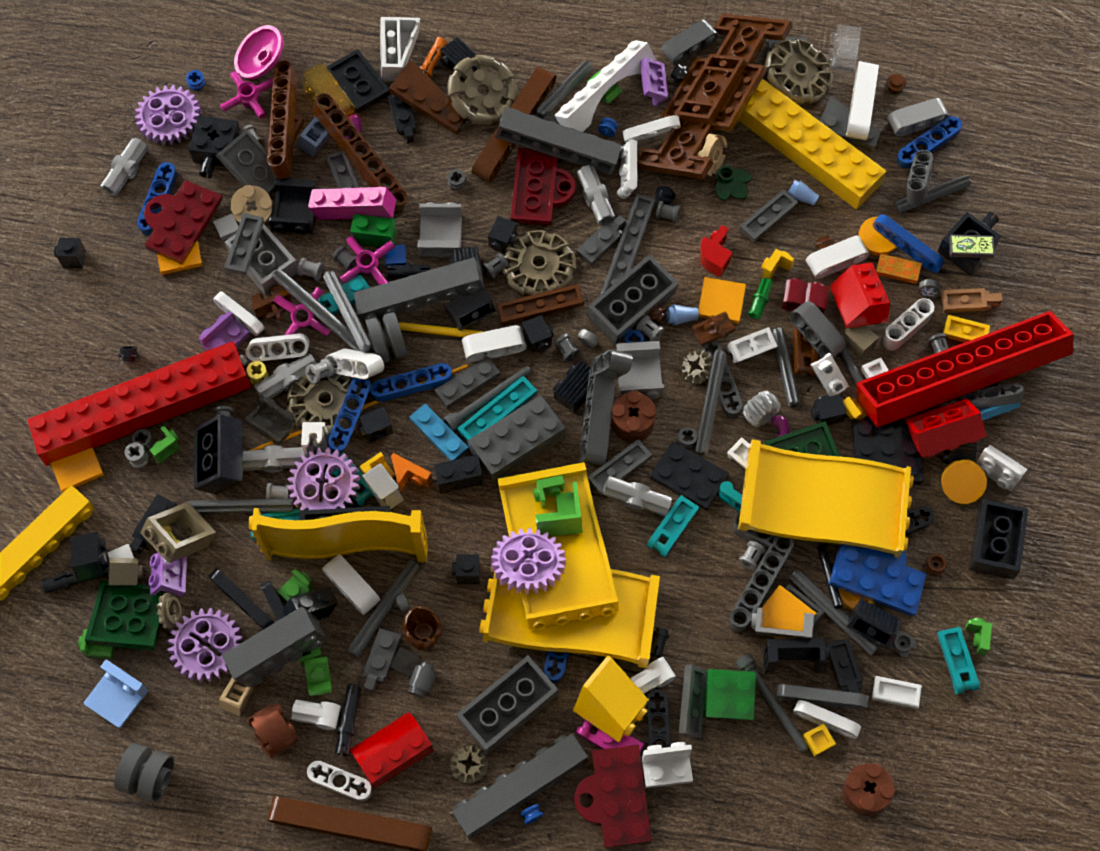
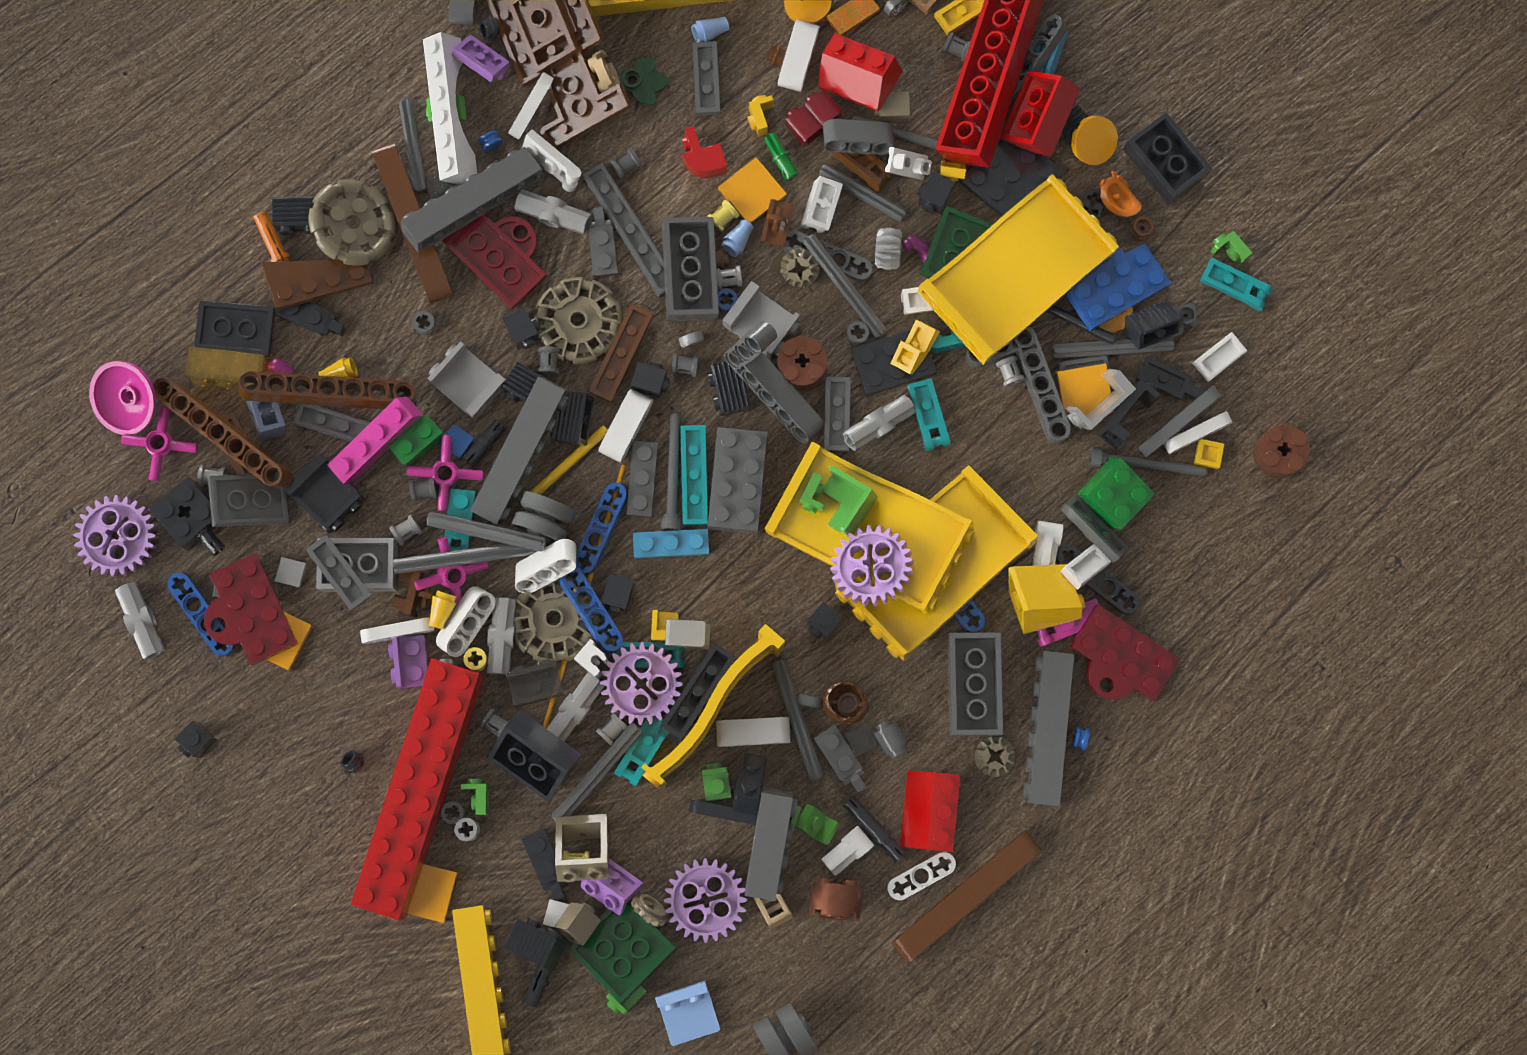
camera: 55 degrees left, 15 degrees up
blue bush [186,70,206,91] -> none
black beam [208,568,274,630] -> none
tan plate [231,185,272,223] -> none
light grey bush [305,358,334,384] -> none
white wedge [380,17,420,81] -> none
orange slope [391,453,433,491] -> none
black brick [434,455,483,494] -> none
white bracket [641,742,693,788] -> none
black pin [650,627,670,658] -> none
black plate [655,186,675,205] -> none
white plate [861,358,889,379] -> none
white beam [882,298,935,350] -> none
white bracket [976,445,1027,492] -> none
none -> yellow cone [319,357,358,378]
none -> yellow cone [428,591,457,630]
none -> light yellow bush [707,200,739,232]
none -> yellow slope [890,320,940,374]
none -> white tile [1060,544,1111,590]
none -> orange hat [1099,171,1142,217]

